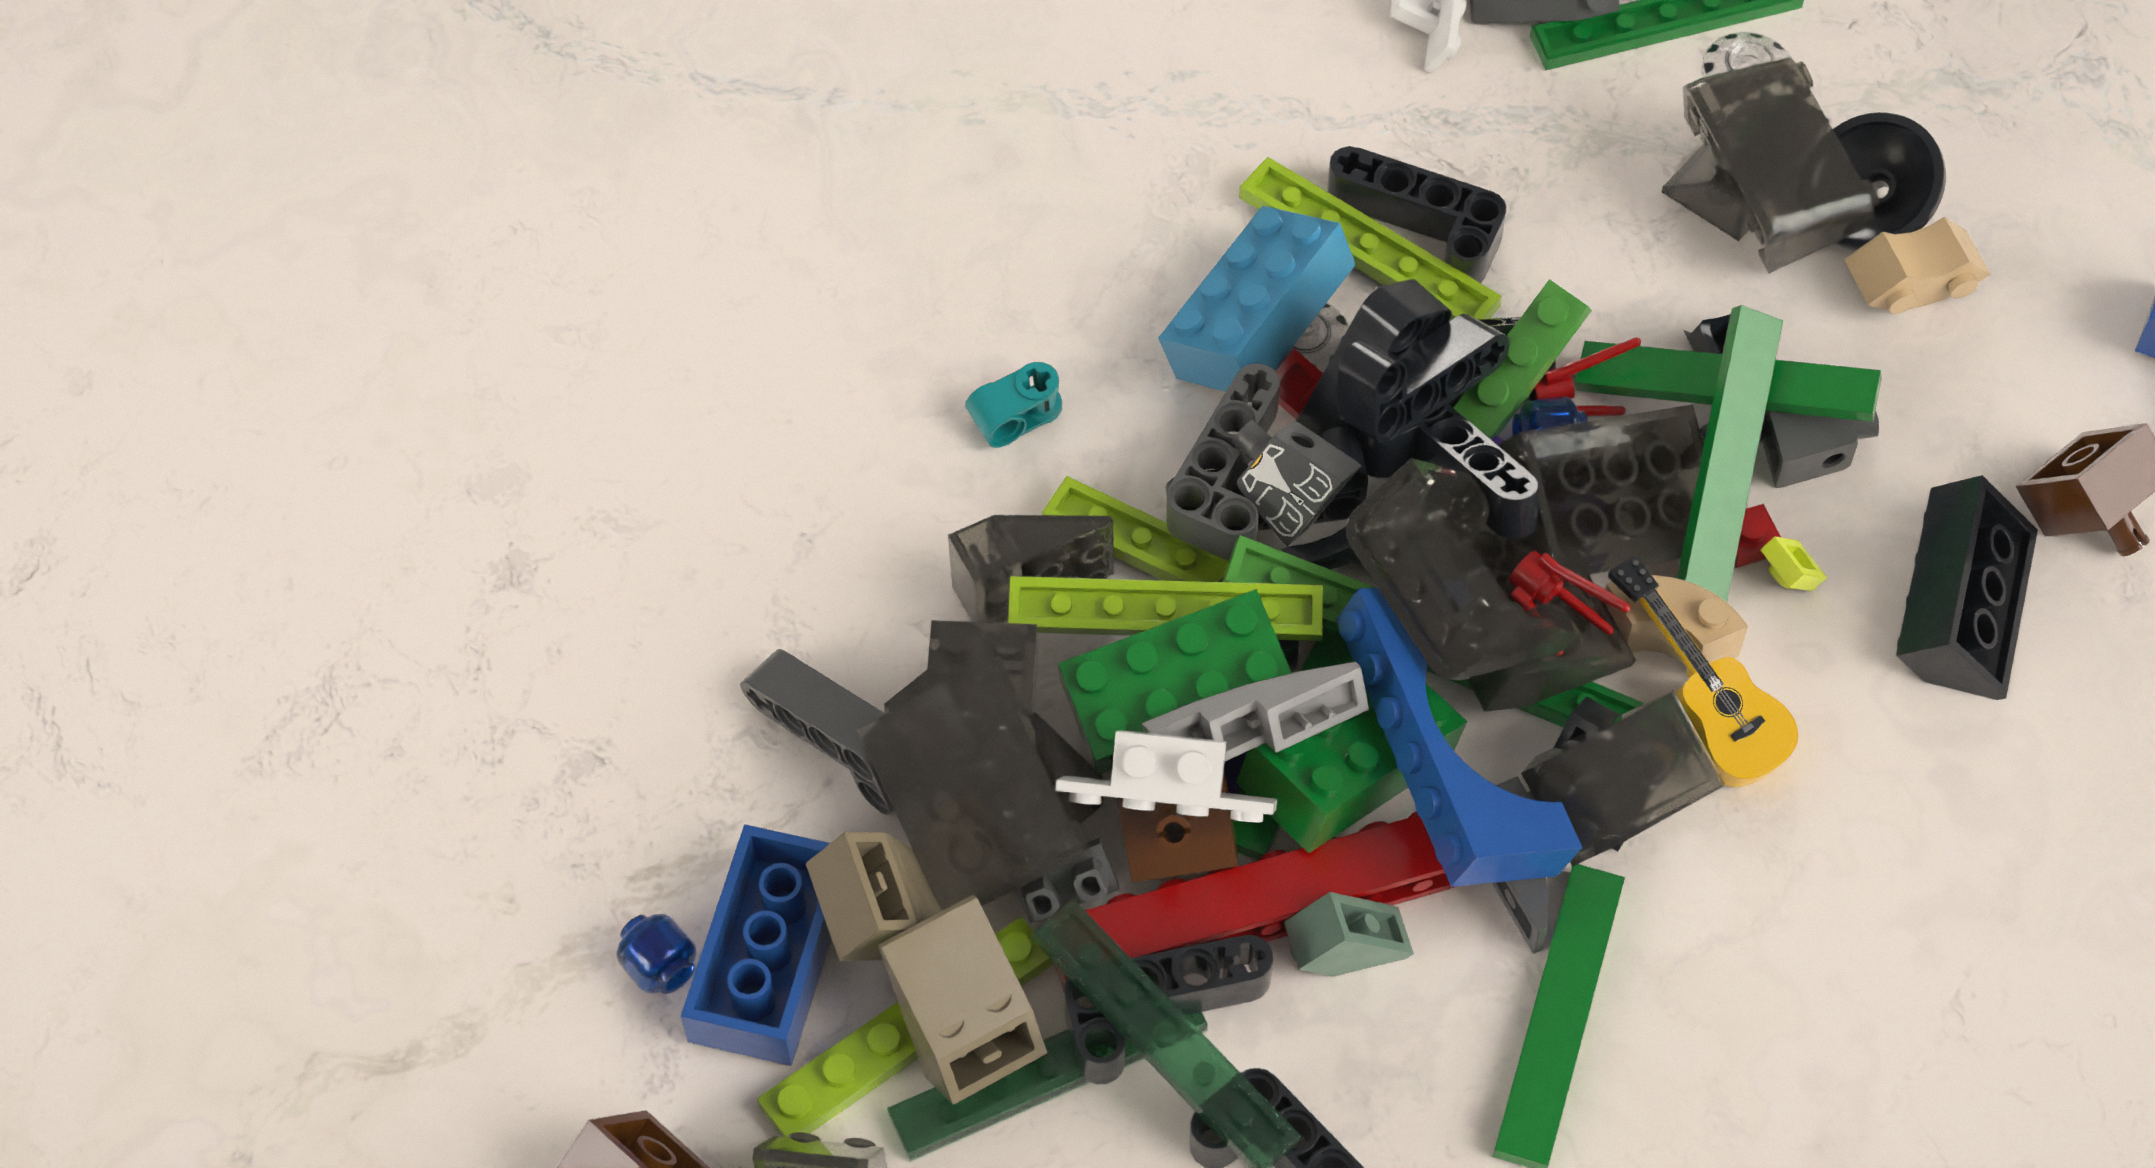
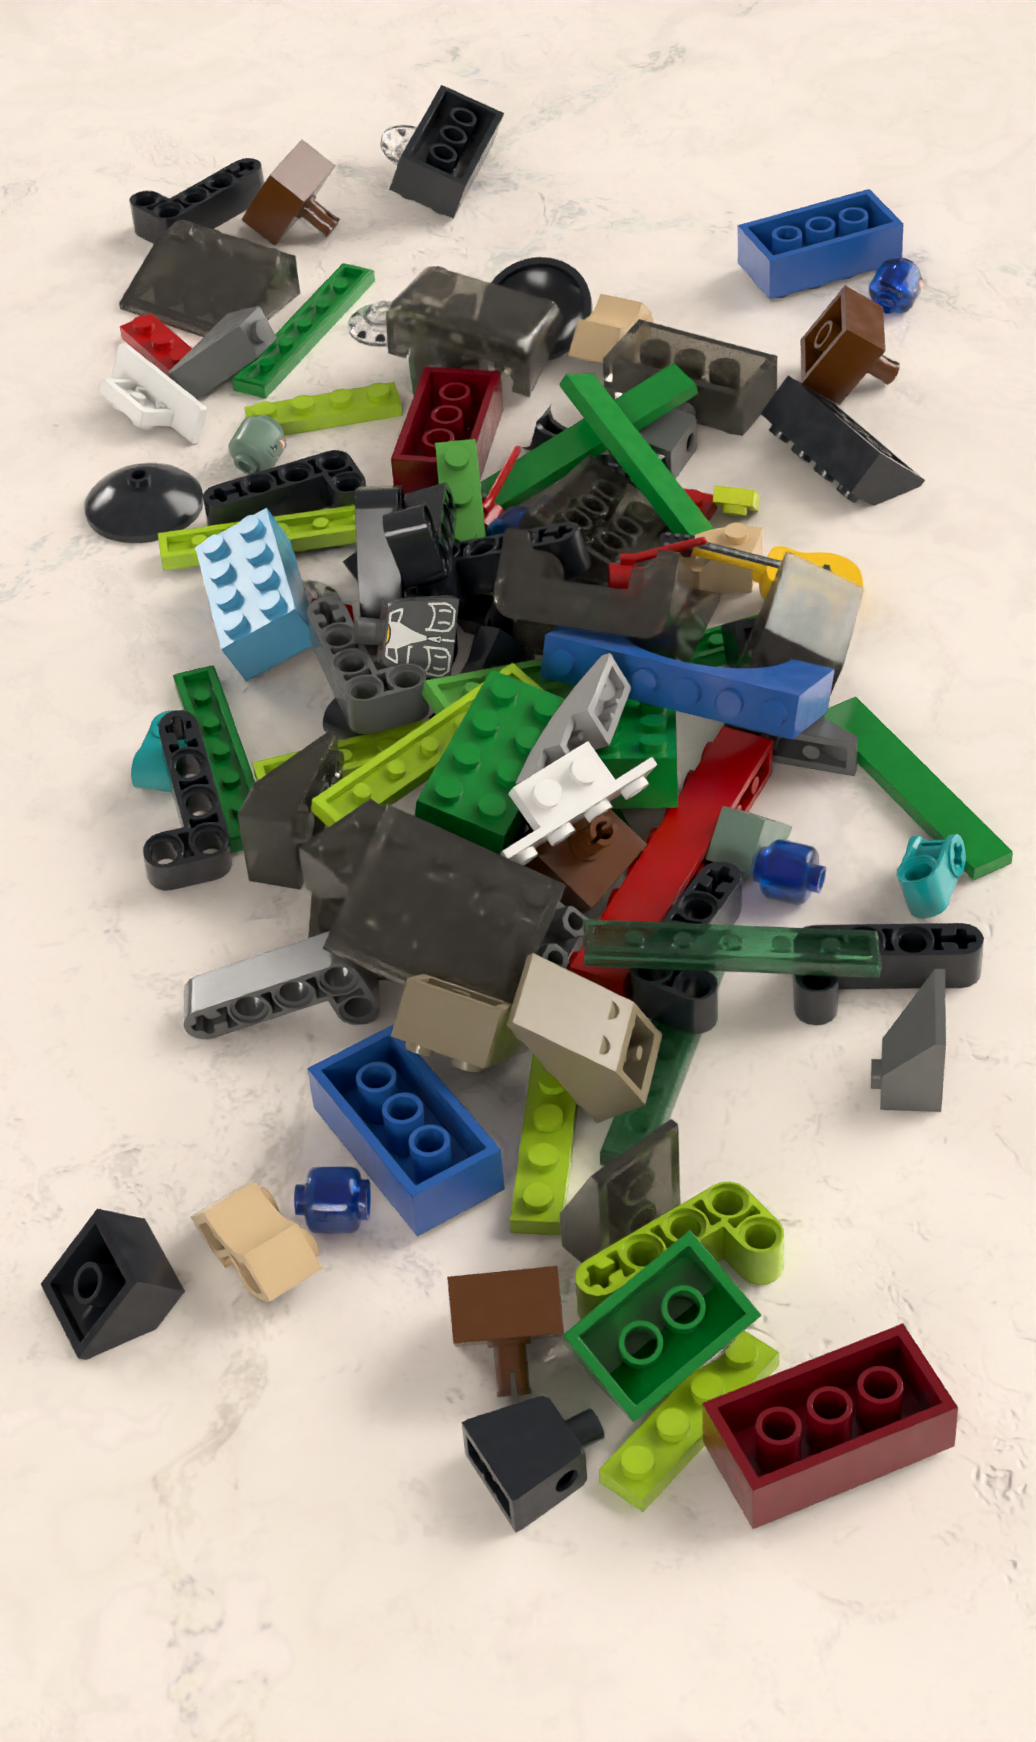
camera: 45 degrees left, 15 degrees down
none -> black slope [41,1208,185,1360]
none -> black dish [84,463,204,543]
none -> black beam [143,710,232,891]
none -> green tile [173,665,275,853]
none -> tan brick [190,1181,323,1302]
none -> sand green head [228,415,287,474]
none -> lime plate [244,382,402,436]
none -> dark red brick [391,366,504,498]
none -> clear smoke brick [603,319,777,436]
none -> clear blue head [753,839,826,905]
none -> teal piece [896,834,966,919]

